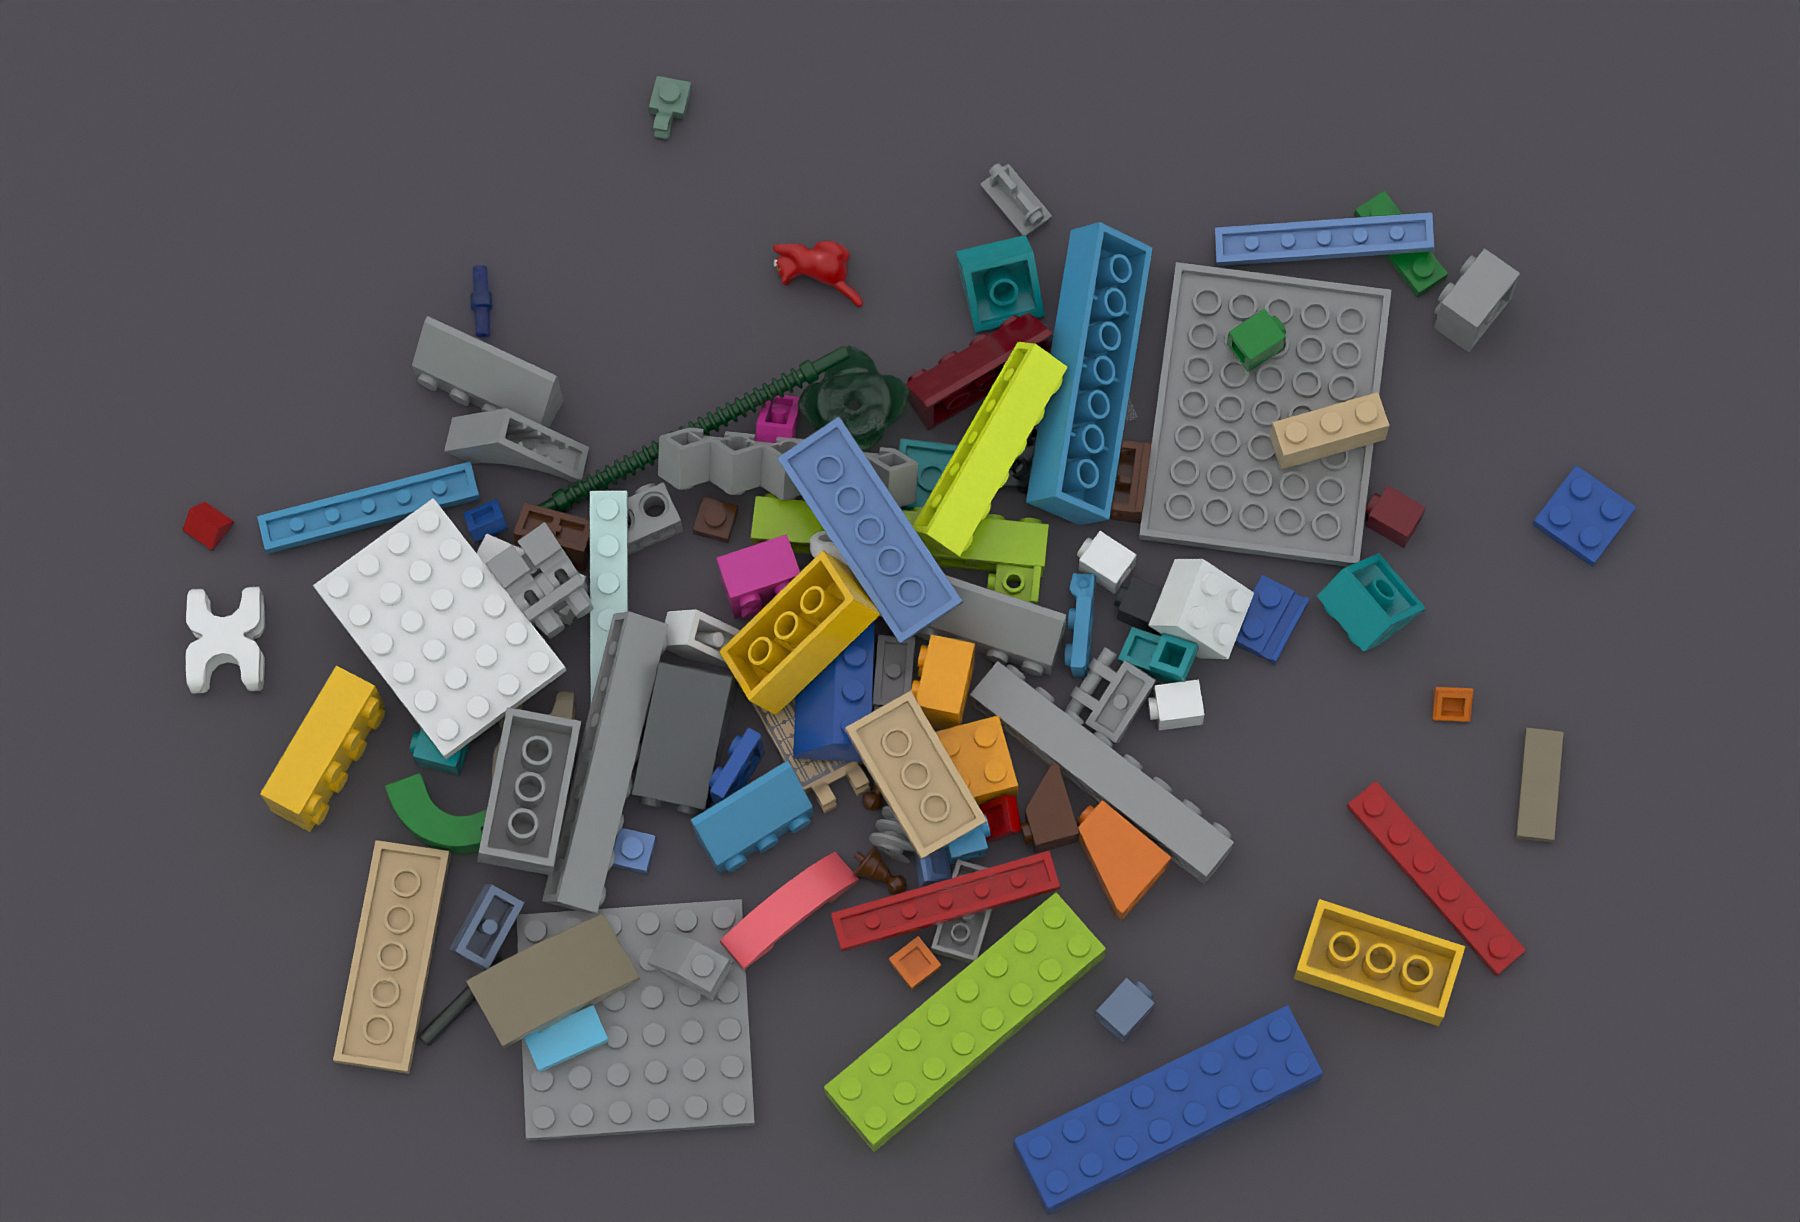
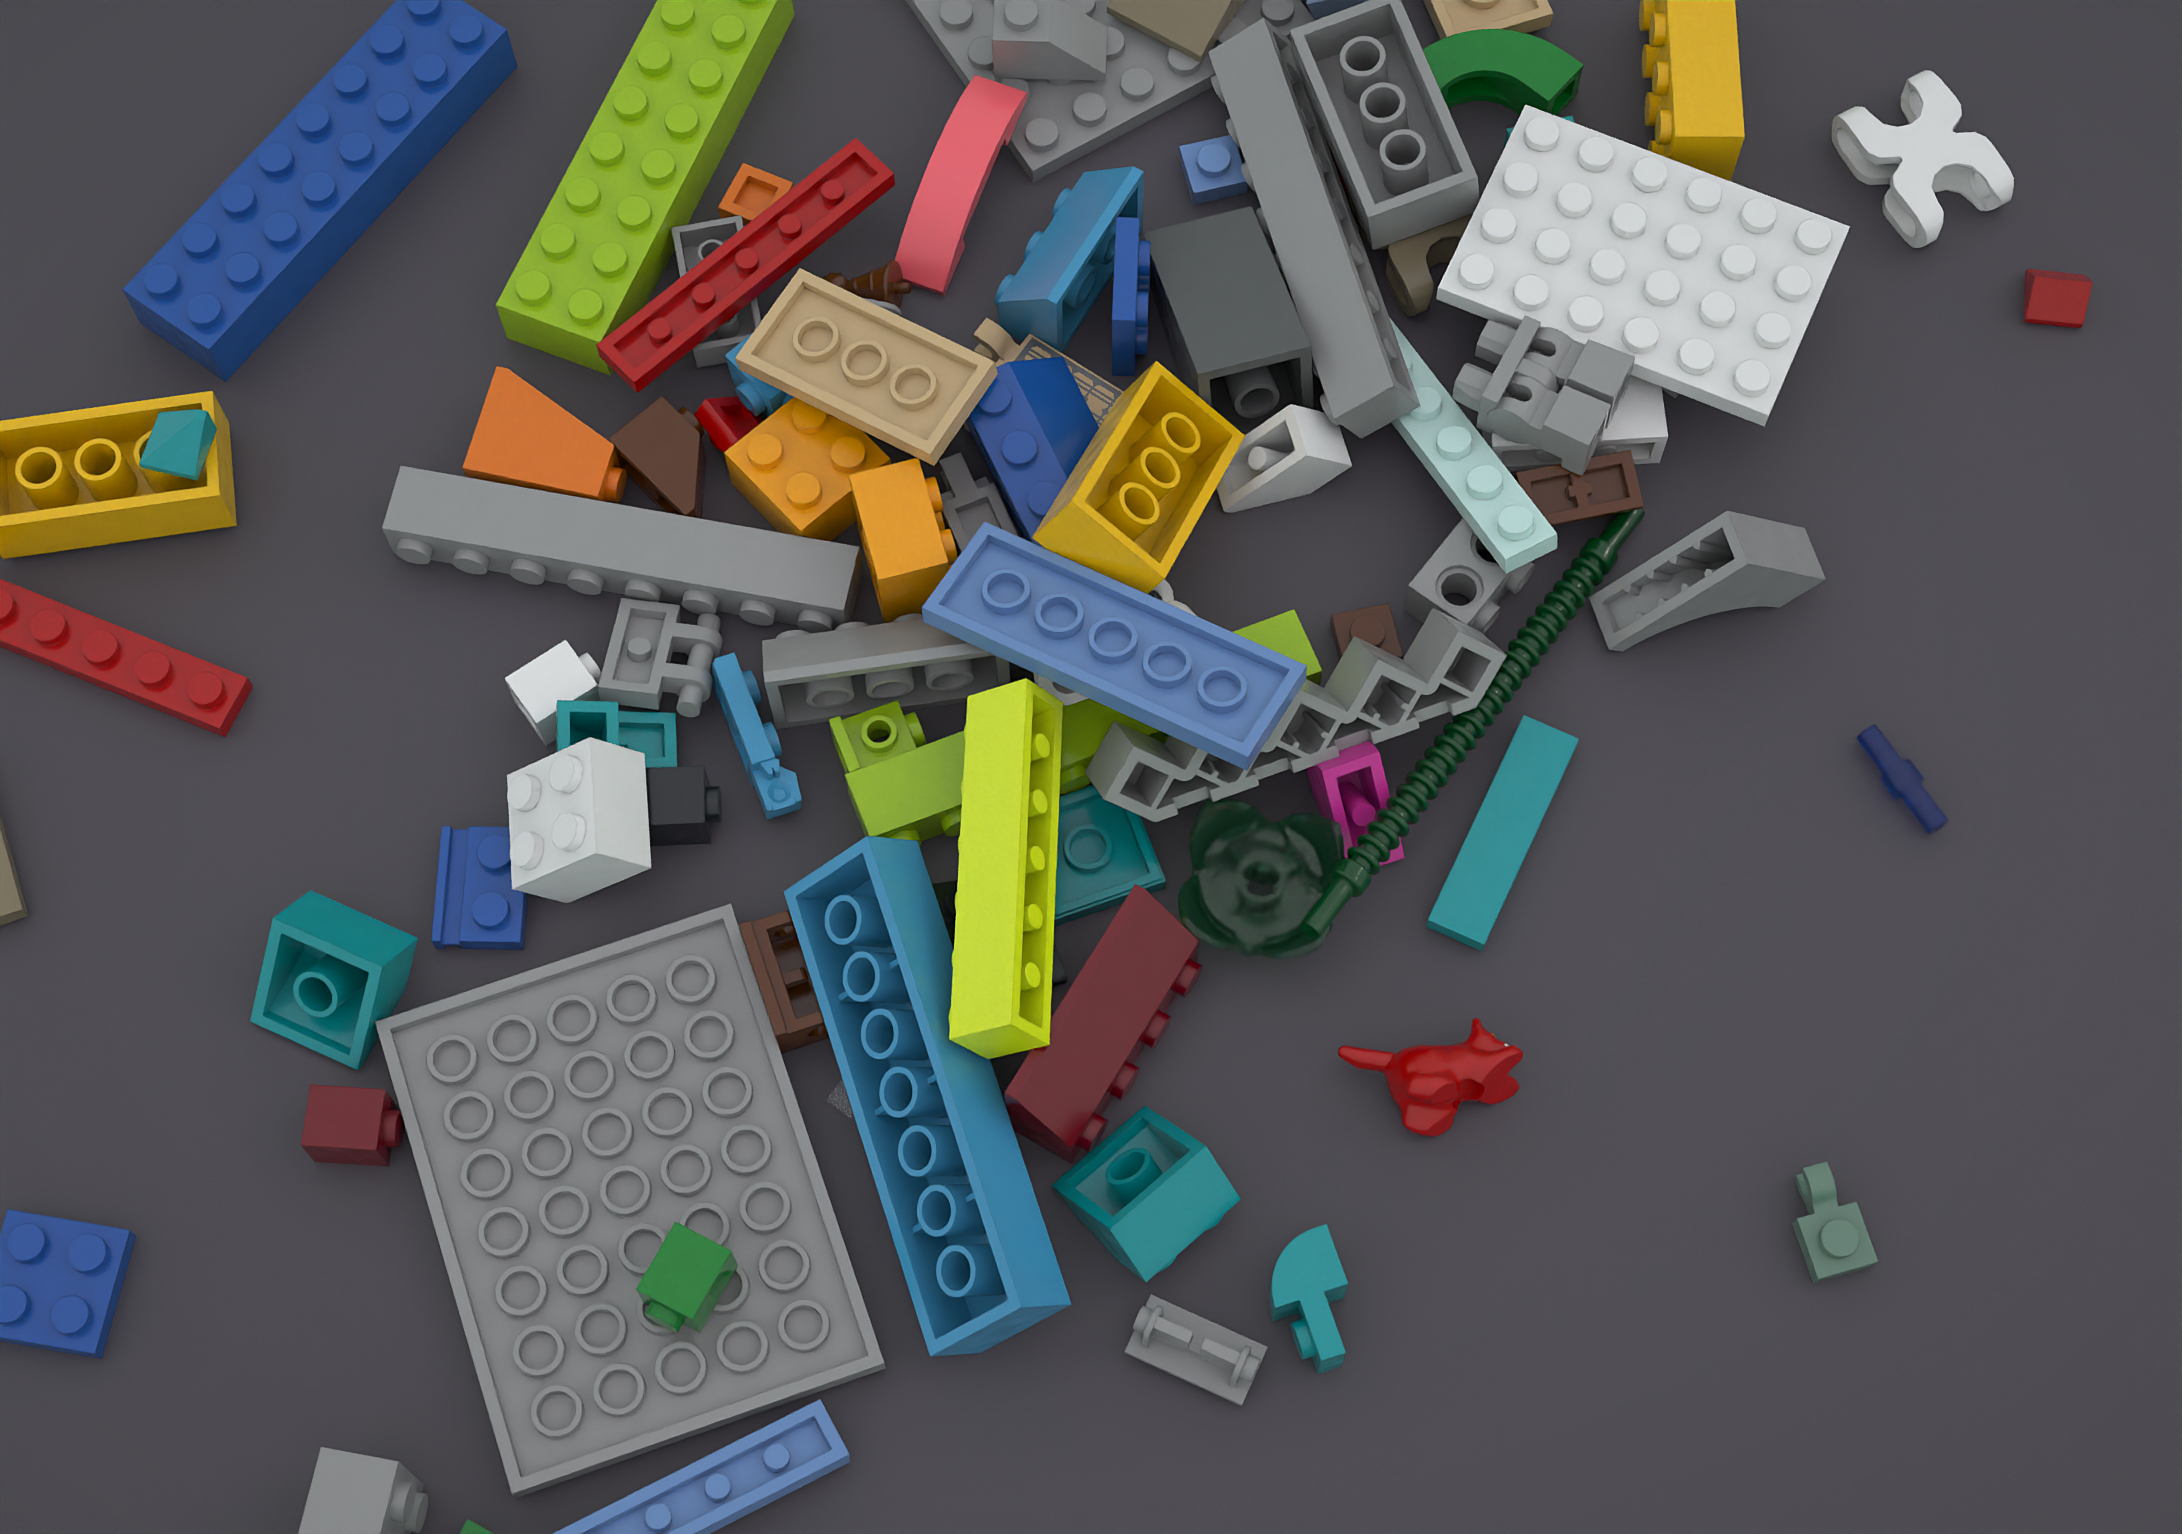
camera: 150 degrees right, 5 degrees down
dark azure plate [257,461,480,554] -> none
light grey slope [412,316,564,428] -> none
blue plate [463,499,508,542] -> none
dark pink brick [716,534,800,620] -> none
white brick [1077,531,1137,594] -> none
sand blue brick [1095,978,1155,1043] -> none
tan brick [1270,392,1390,469] -> none
orange slope [1432,687,1474,722] -> none
none -> teal slope [139,409,217,480]
none -> teal brick [1269,1224,1348,1374]
none -> teal tile [1426,715,1579,951]

